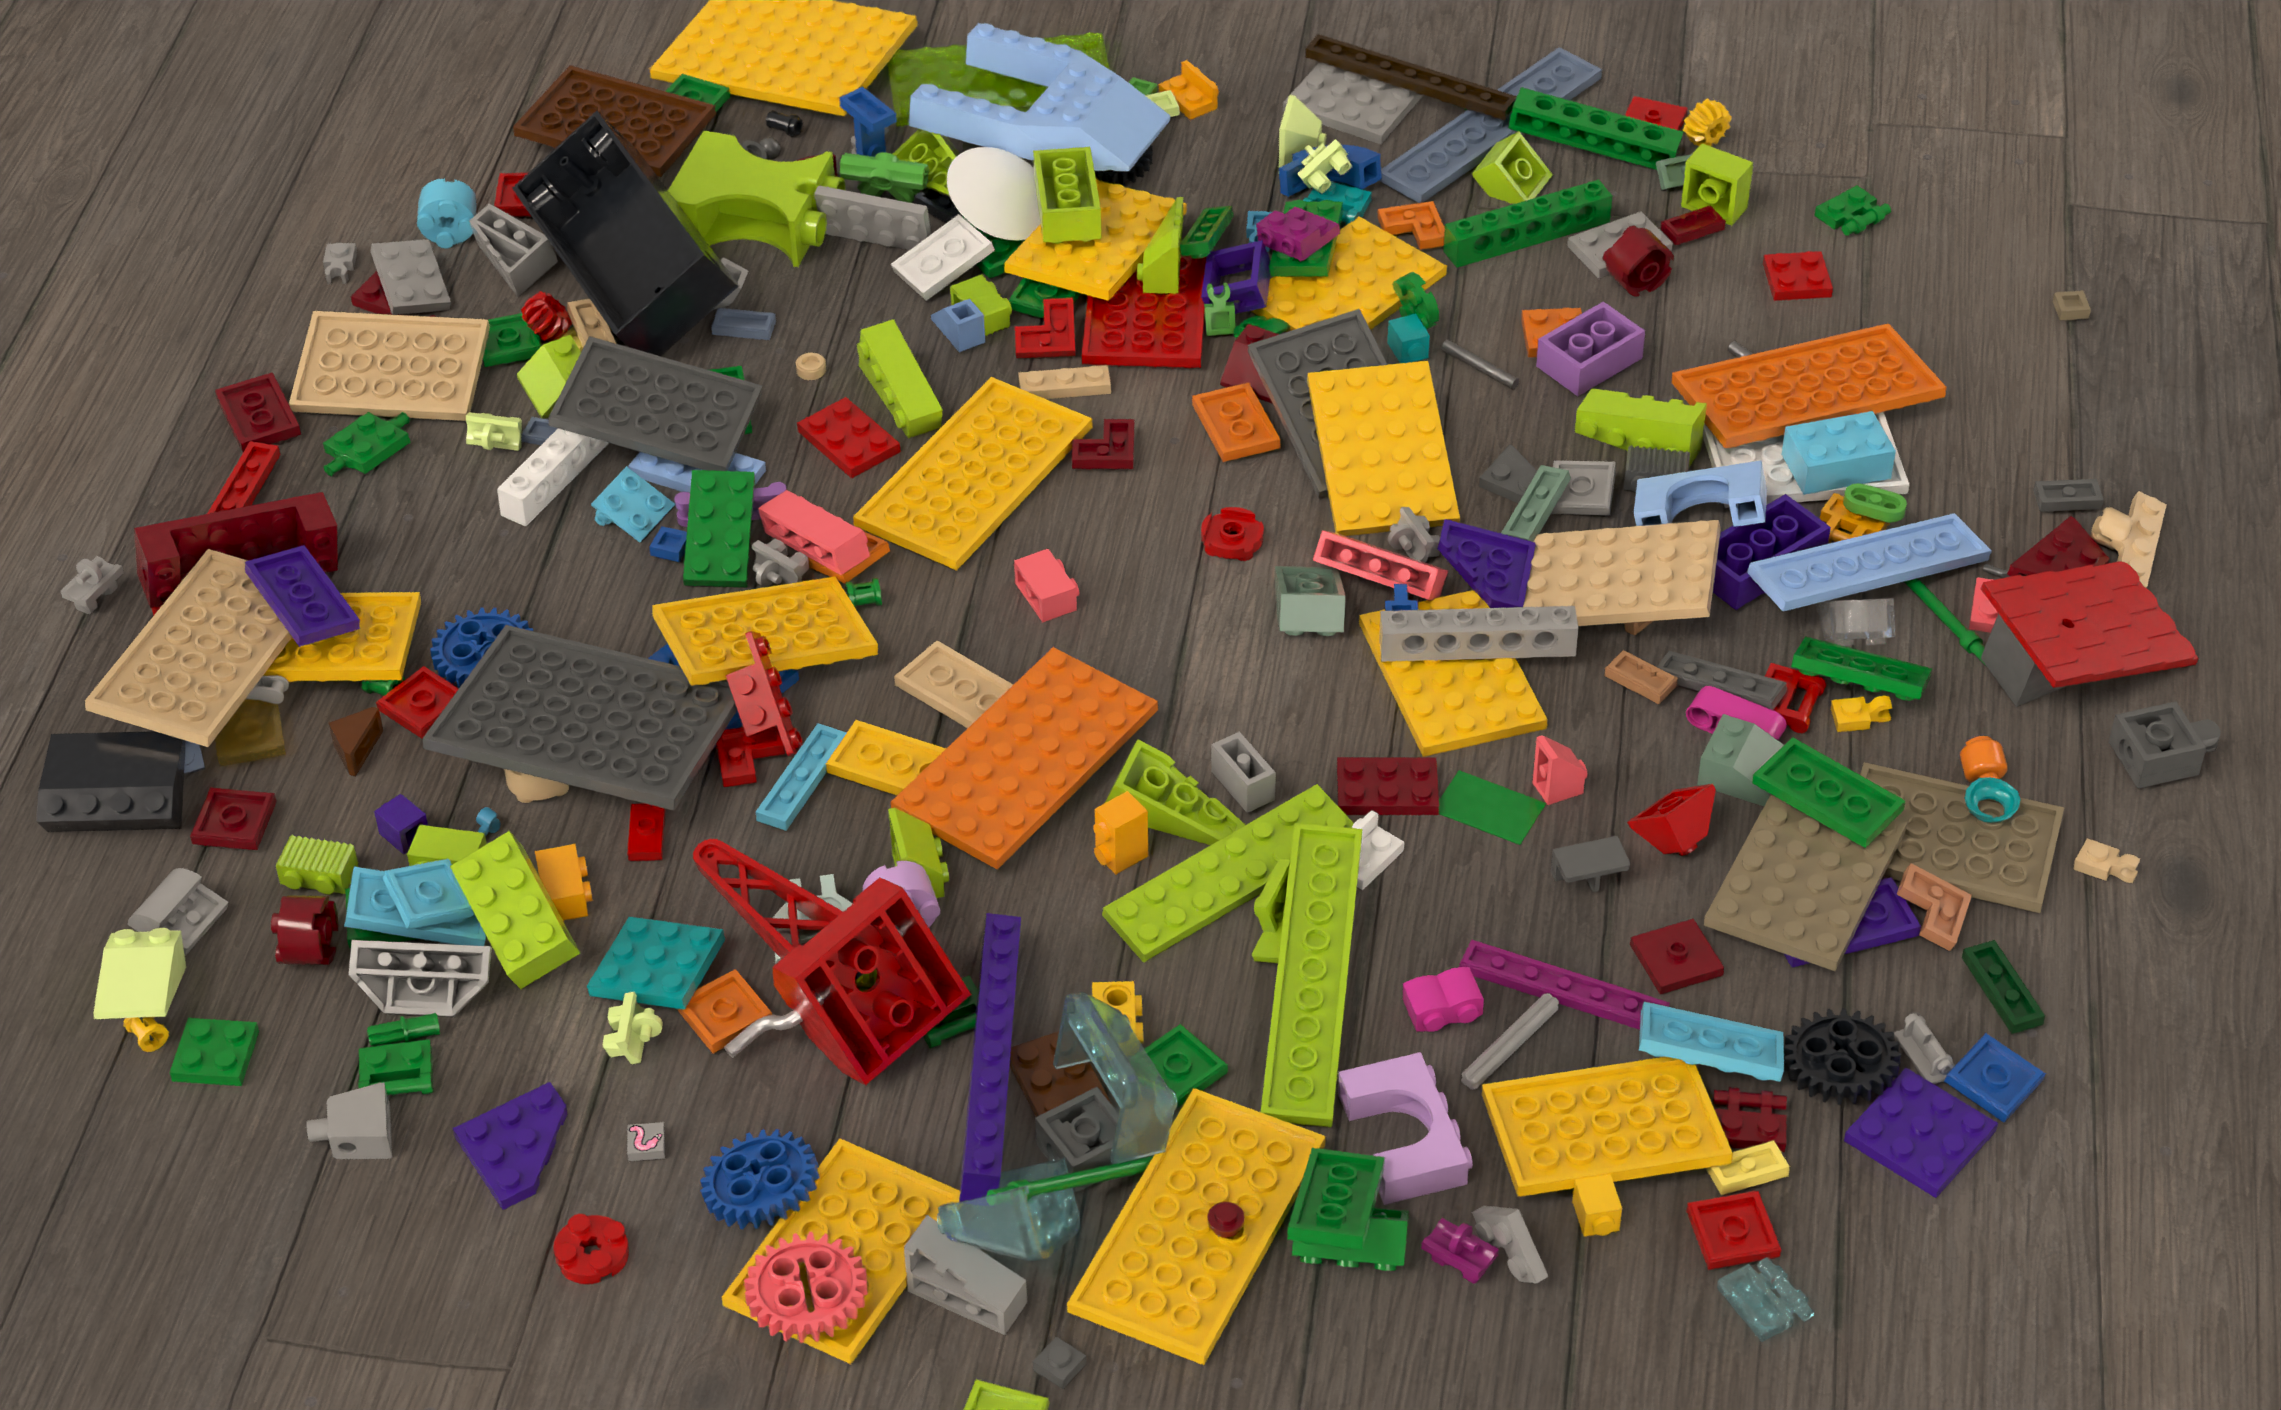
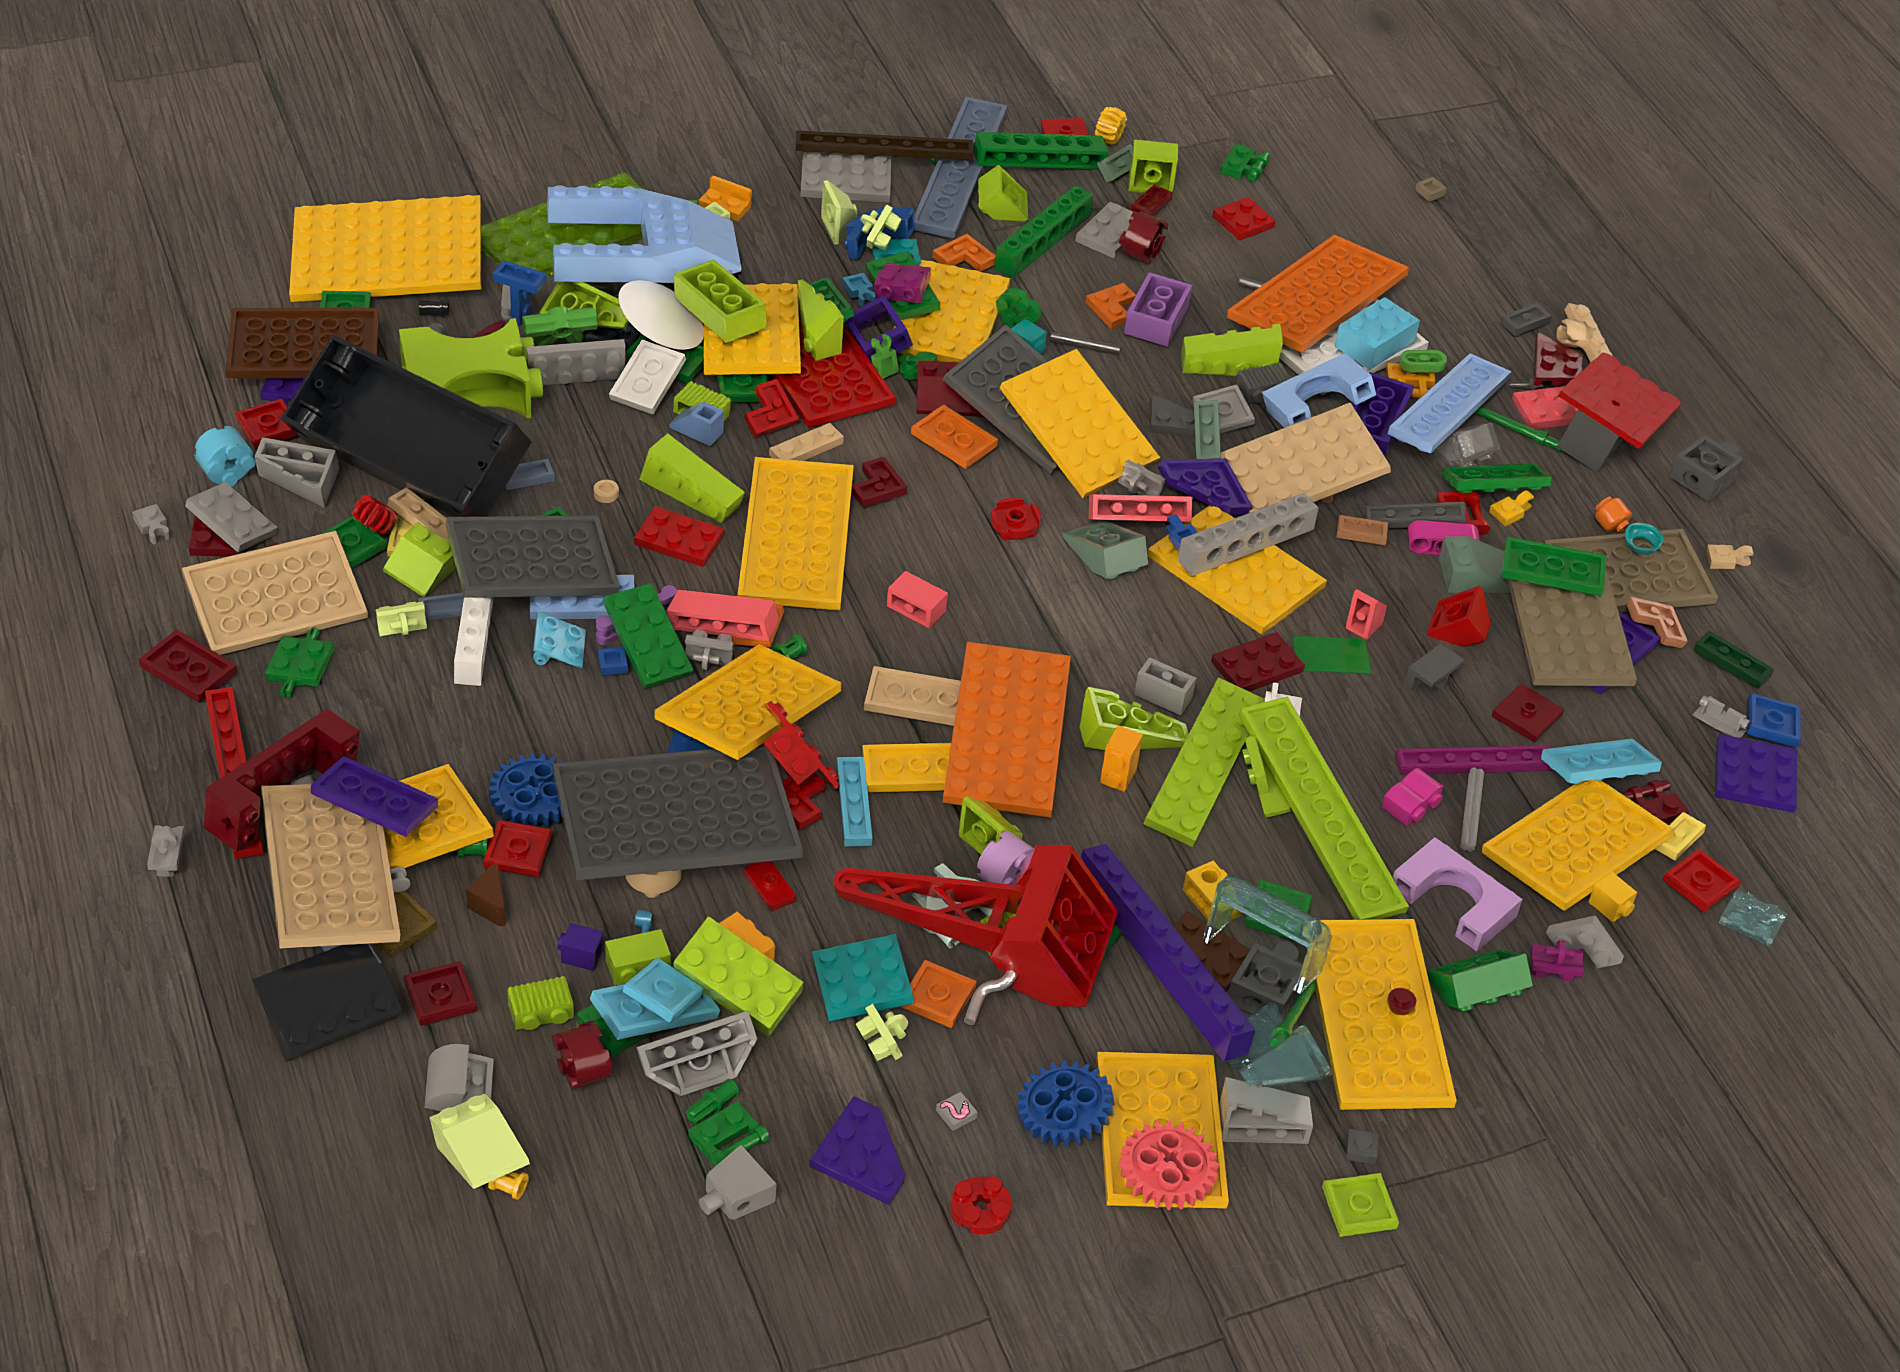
camera: 35 degrees left, 0 degrees up
green plate [169,1018,259,1086] -> none
green plate [1287,1148,1385,1250] -> none
black gear [1784,1008,1901,1105] -> none

